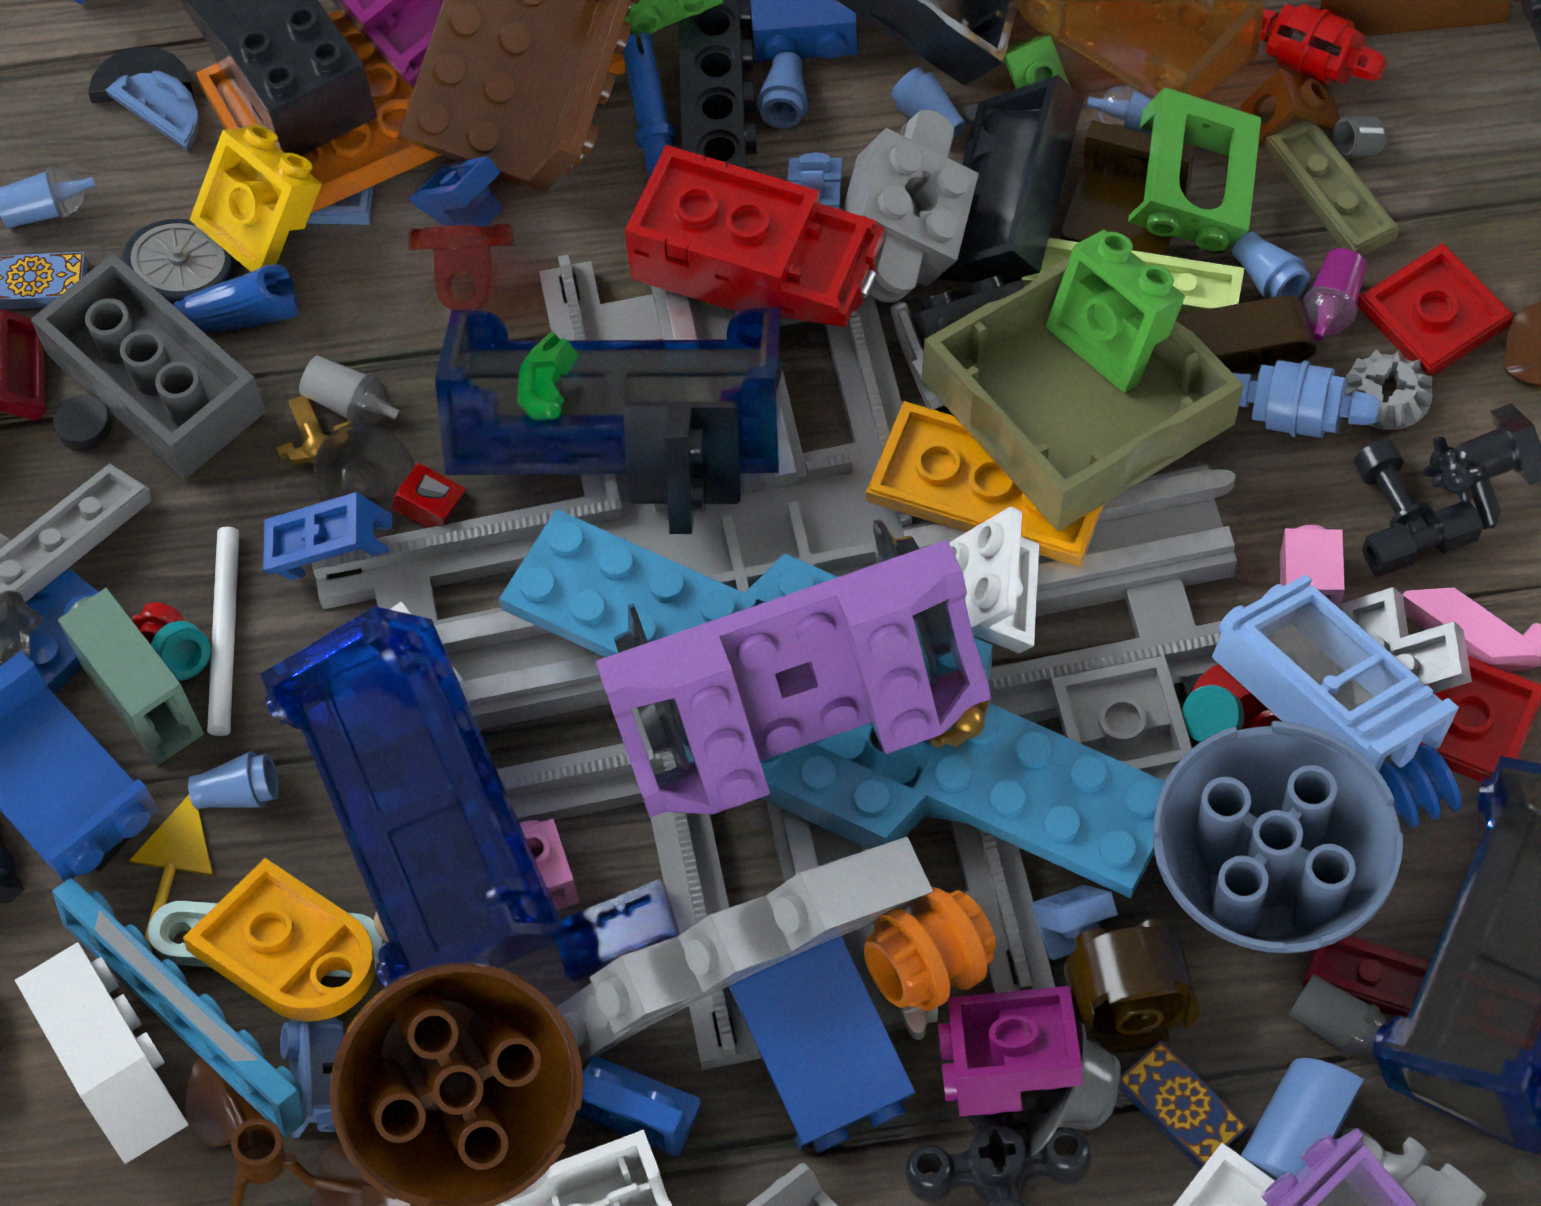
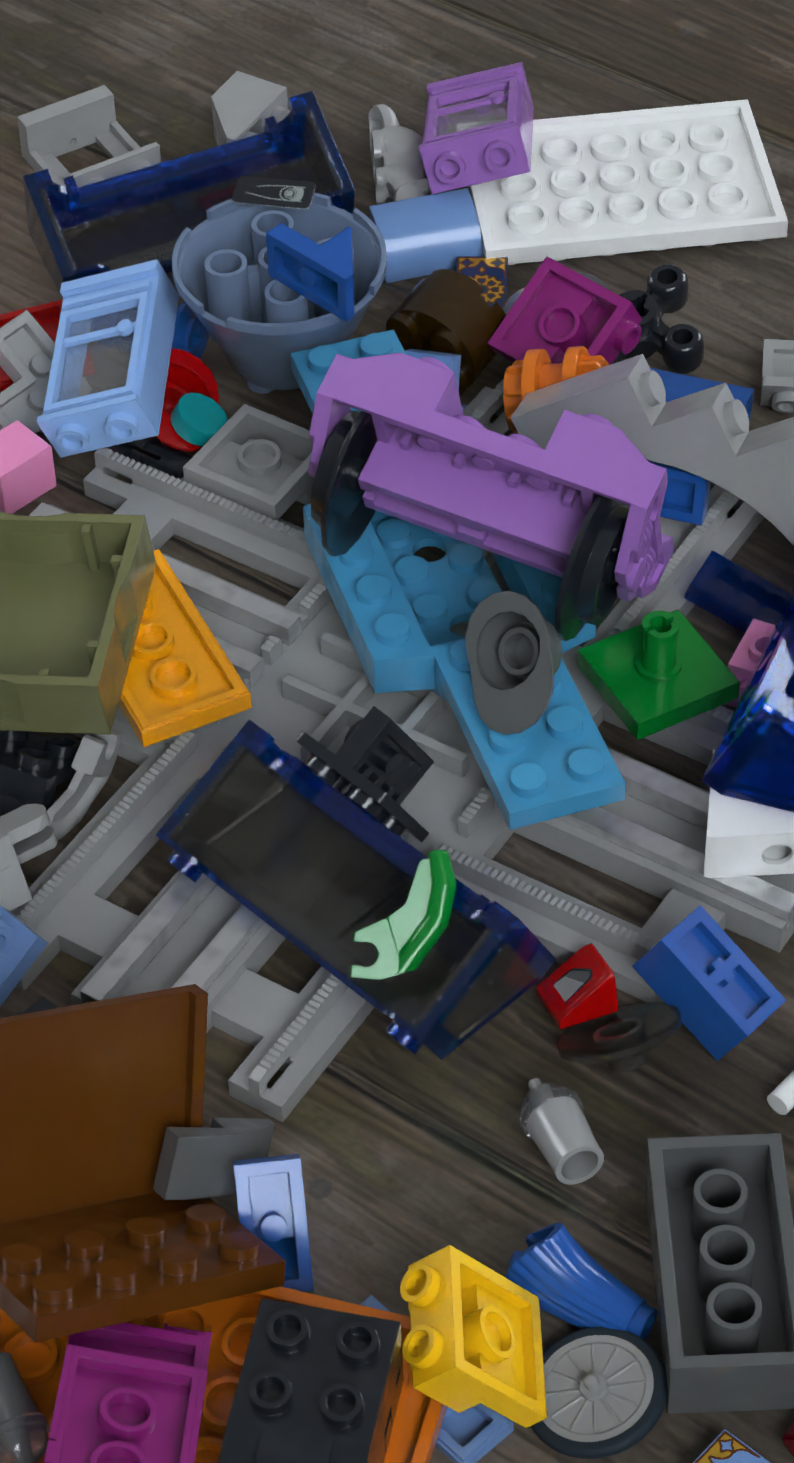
camera: 140 degrees left, 15 degrees down
pearl gold piece [276,396,353,465] -> none
clear red tile [407,224,515,313] -> none
red piece [625,145,884,327] -> none
white bracket [949,507,1039,653] -> none
none -> dark grey slope [153,1118,275,1200]
none -> black sticker [232,175,316,209]
none -> blue slope [266,223,354,322]
none -> dark grey piece [465,591,562,735]
none -> green tile [577,609,740,740]

